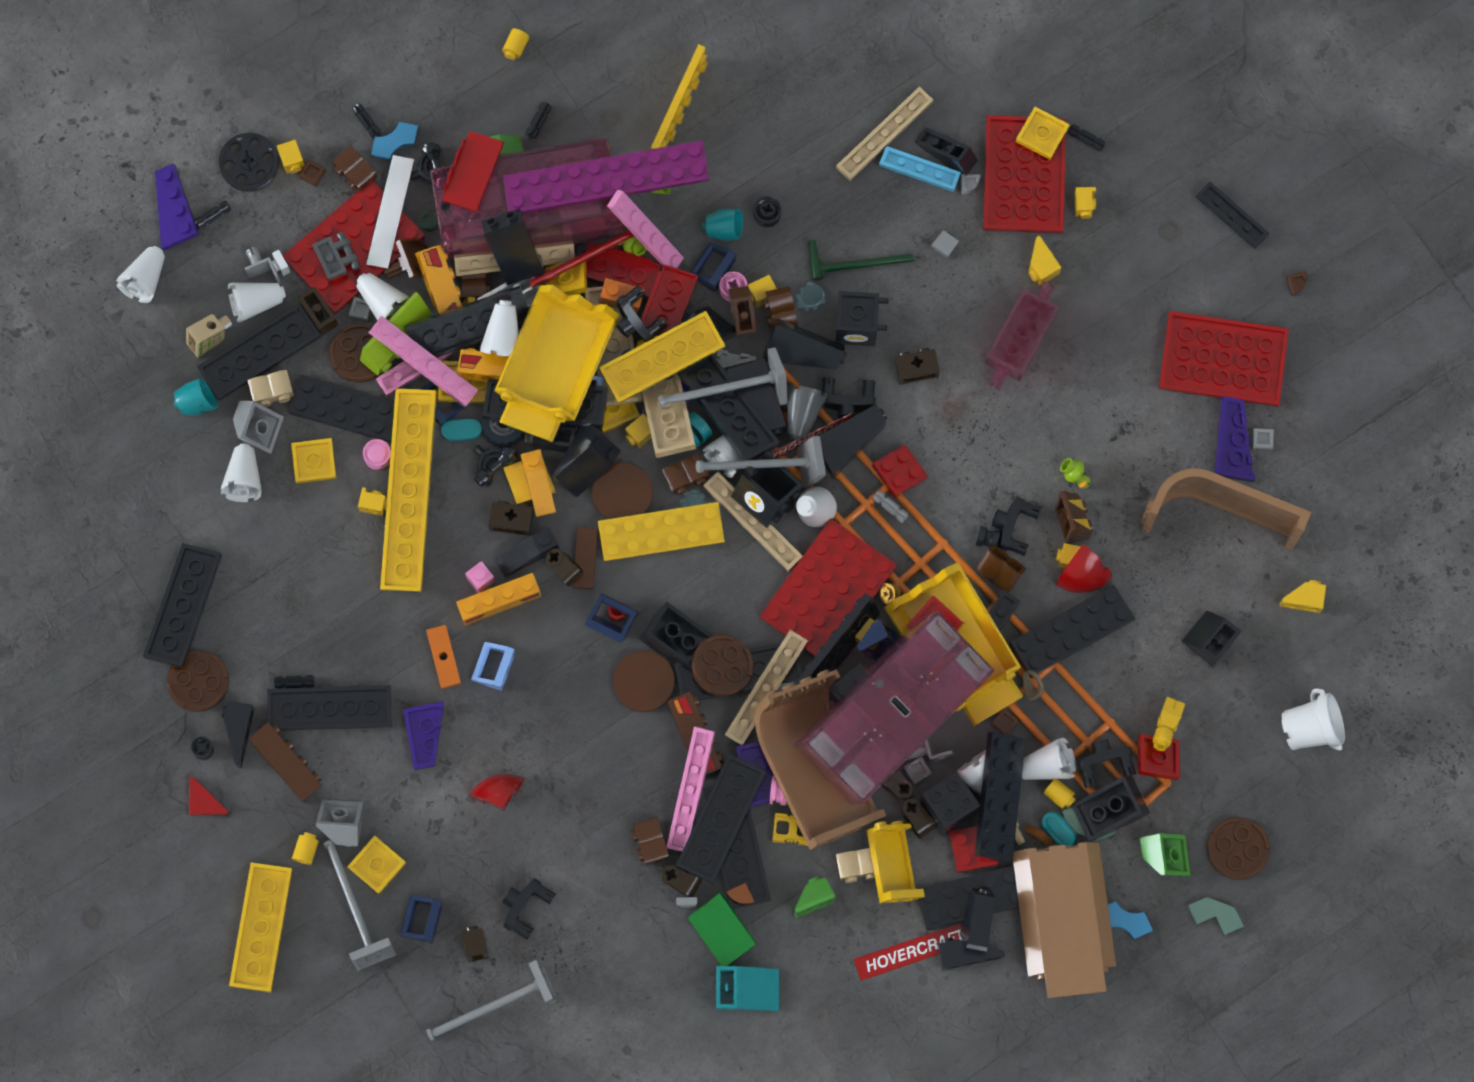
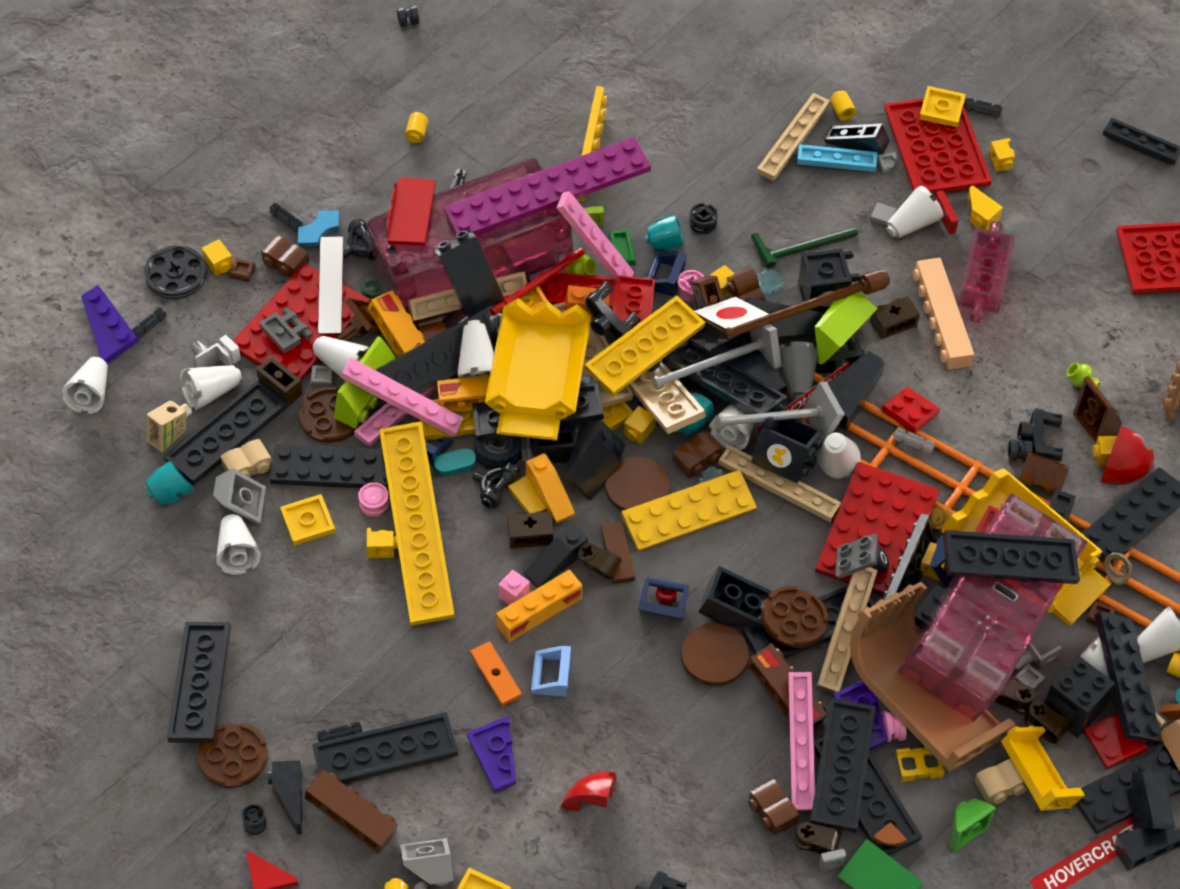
camera: 15 degrees left, 20 degrees down
none -> green tile [609,229,635,266]
none -> reddish brown flag [694,269,890,339]
none -> lime slope [815,292,878,364]
none -> yellow brick [830,91,857,121]
none -> dark grey plate [836,533,889,579]
none -> white cone [887,186,944,238]
none -> light nougat brick [913,258,974,370]
none -> red tile [935,191,959,234]
none -> black plate [942,530,1080,584]

